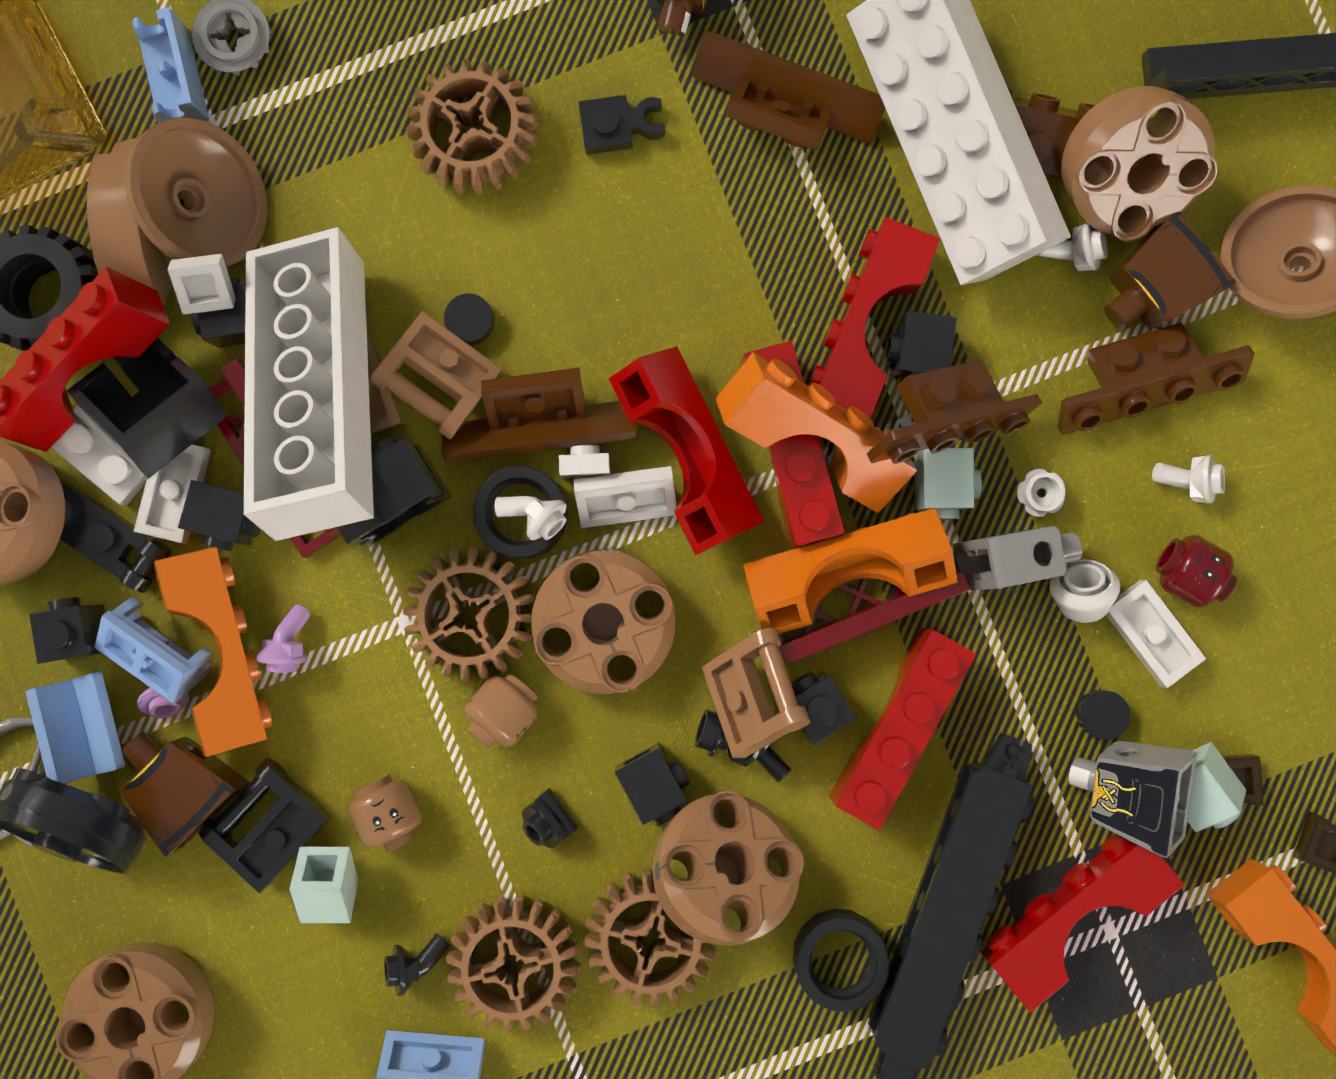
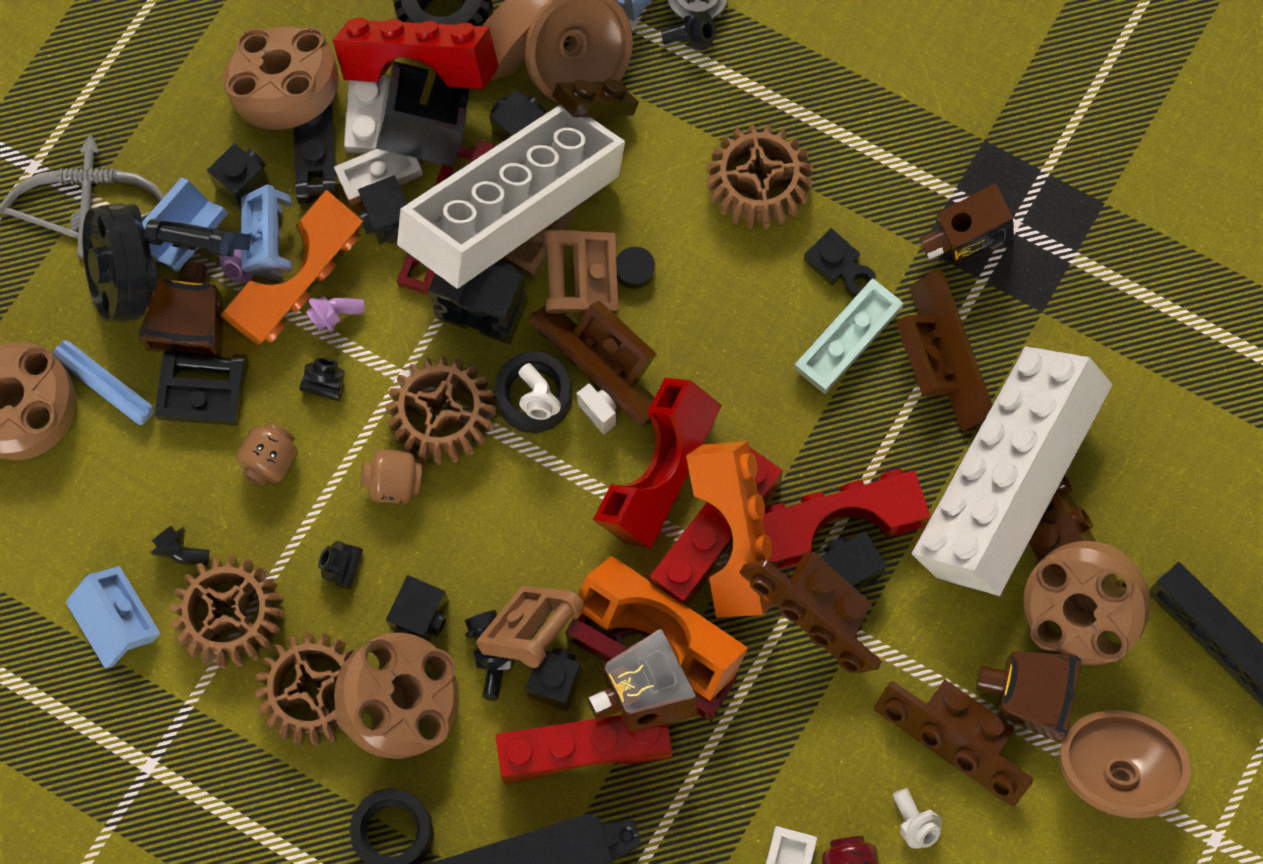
camera: 55 degrees right, 15 degrees down
white plate [167,254,236,315] -> none
light aqua brick [290,847,359,923] -> none
medium nougat piece [531,549,676,694] -> none
white plate [574,466,677,528] -> none
light aqua brick [915,448,982,520] -> none
light grey torso [952,525,1082,591] -> none
white plate [1017,469,1065,517] -> none
white plate [1037,223,1108,271] -> none
white cone [1050,559,1120,623] -> none
none -> light blue axle [53,340,154,425]
none -> black plate [144,219,252,257]
none -> black plate [300,358,345,401]
none -> dark brown plate [552,79,639,118]
none -> torso [587,629,697,732]
none -> black plate [660,11,716,51]
none -> light aqua plate [794,278,904,394]

